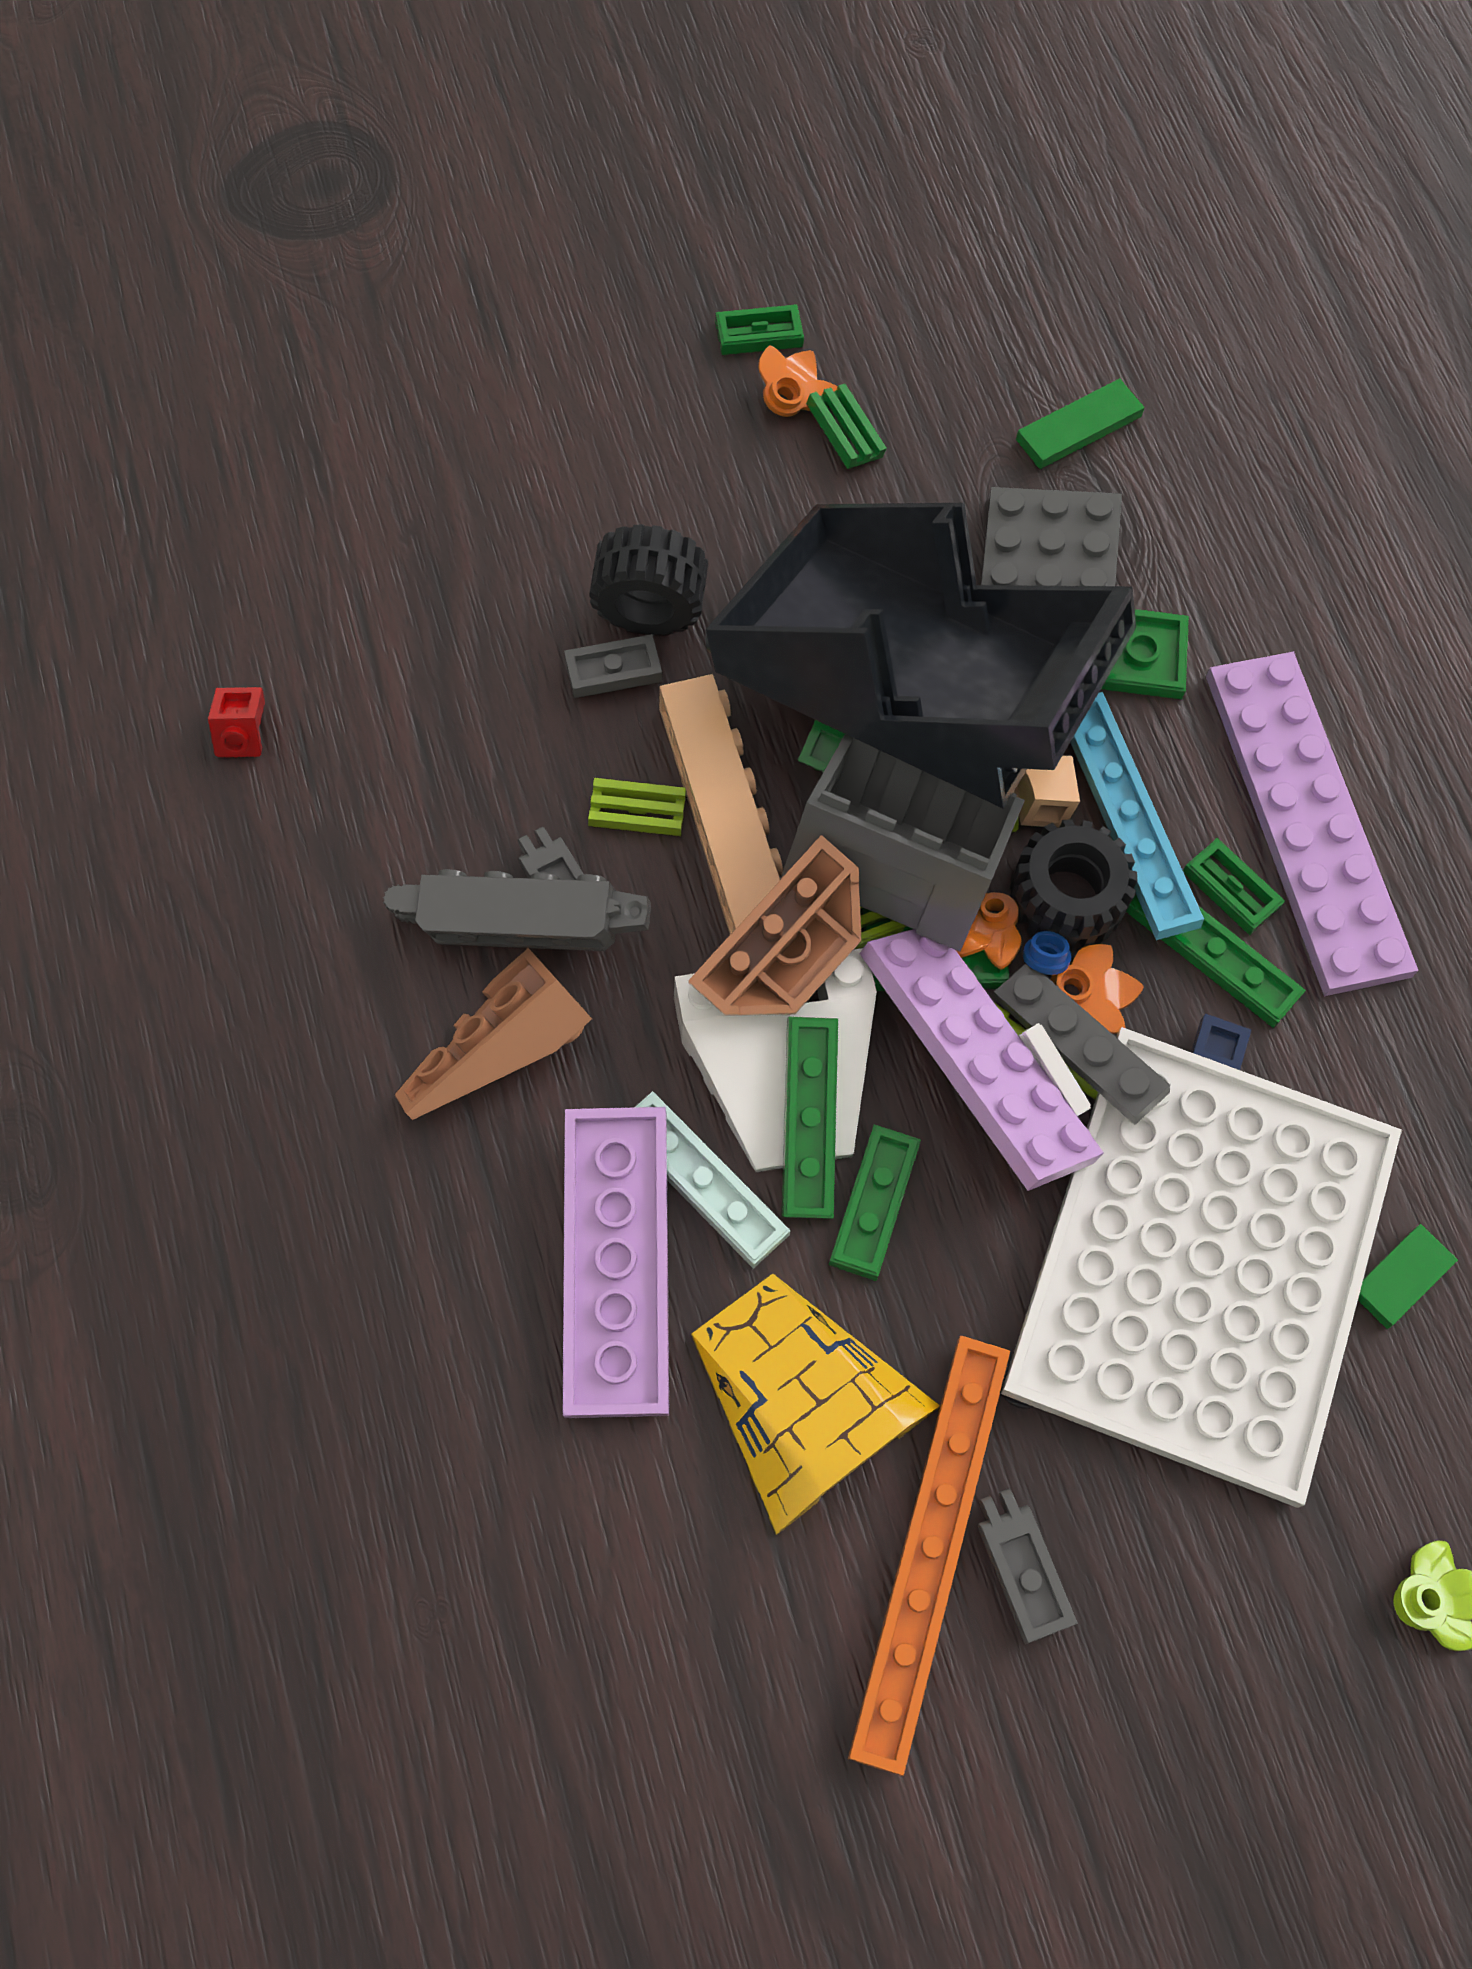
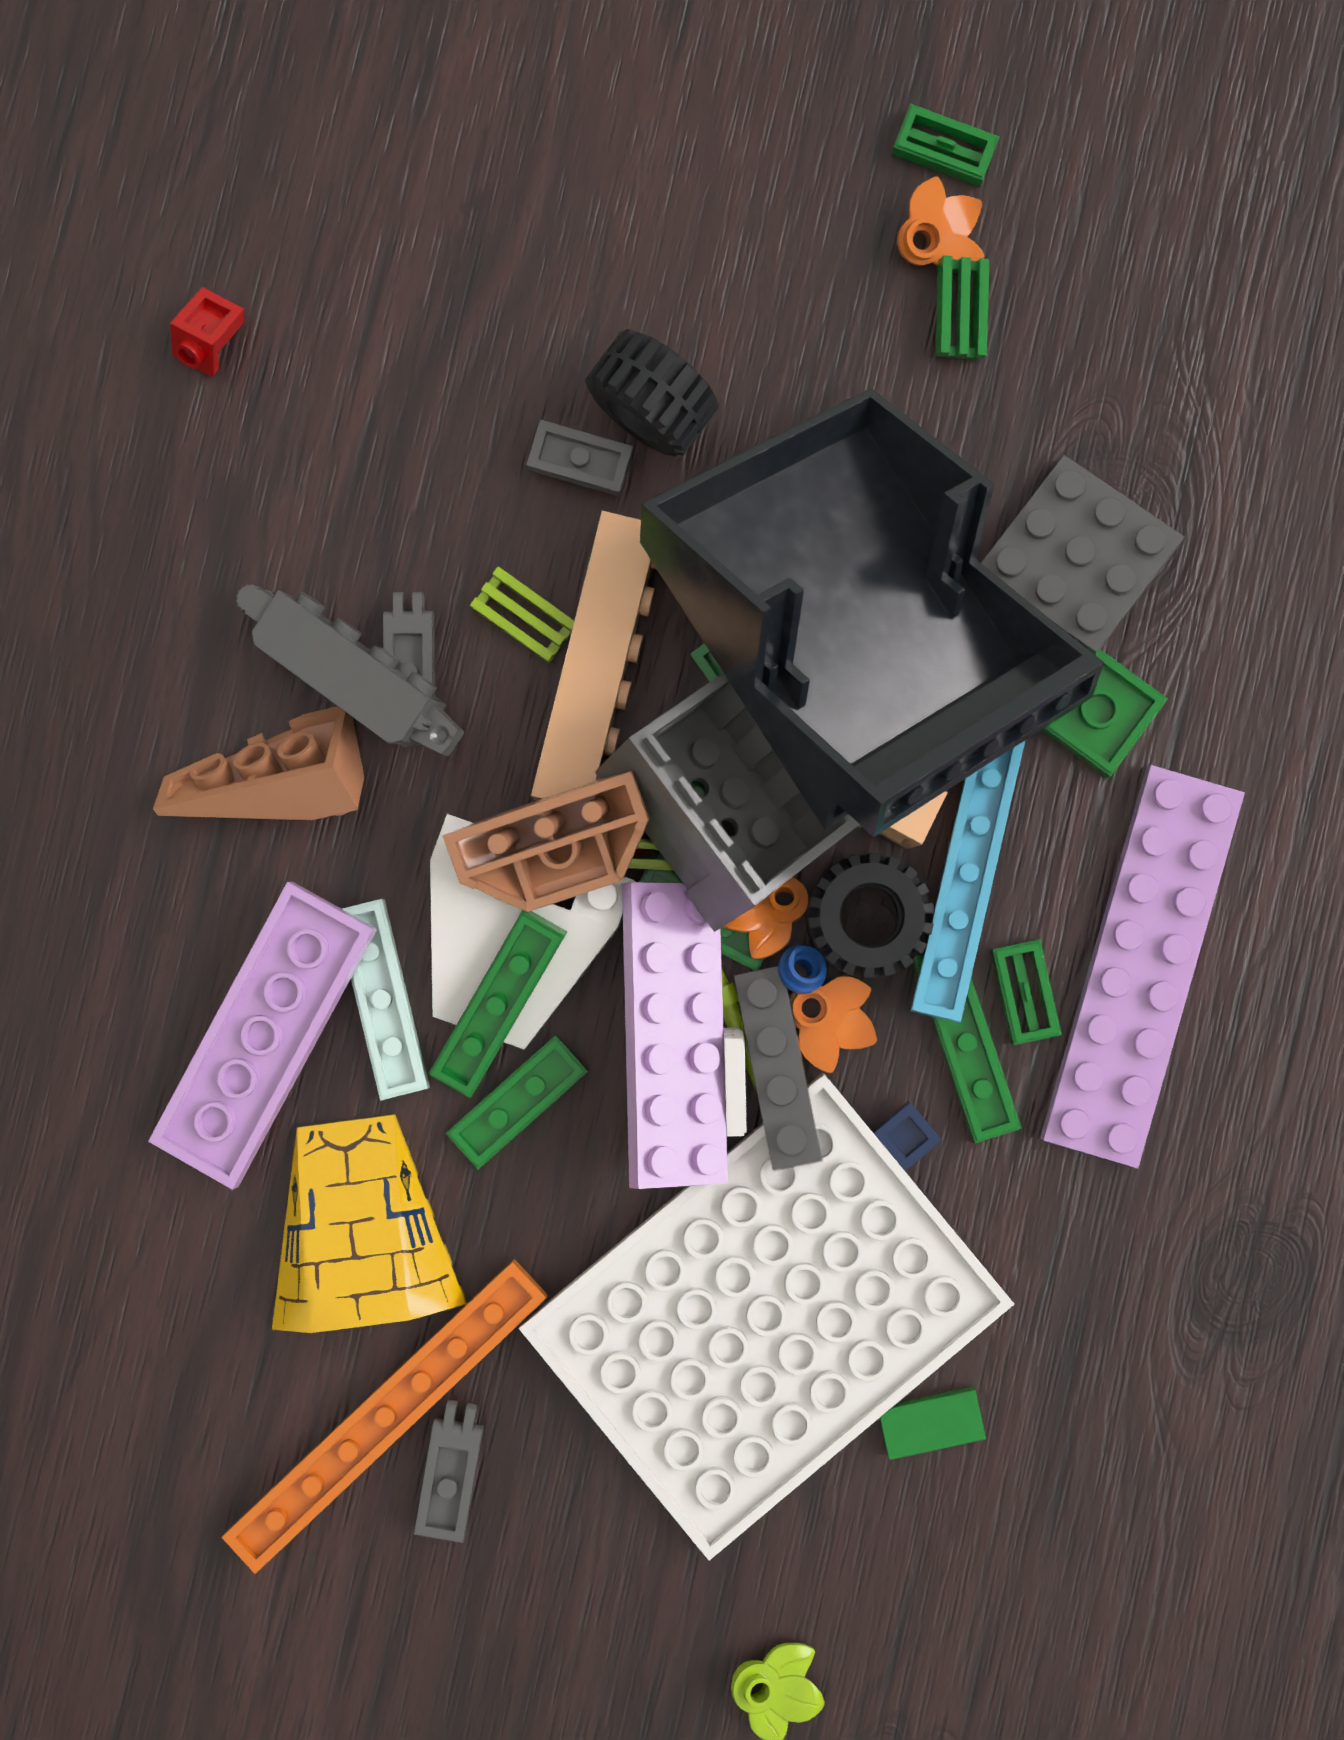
camera: 40 degrees right, 20 degrees up
green tile [1016,378,1145,469] -> none

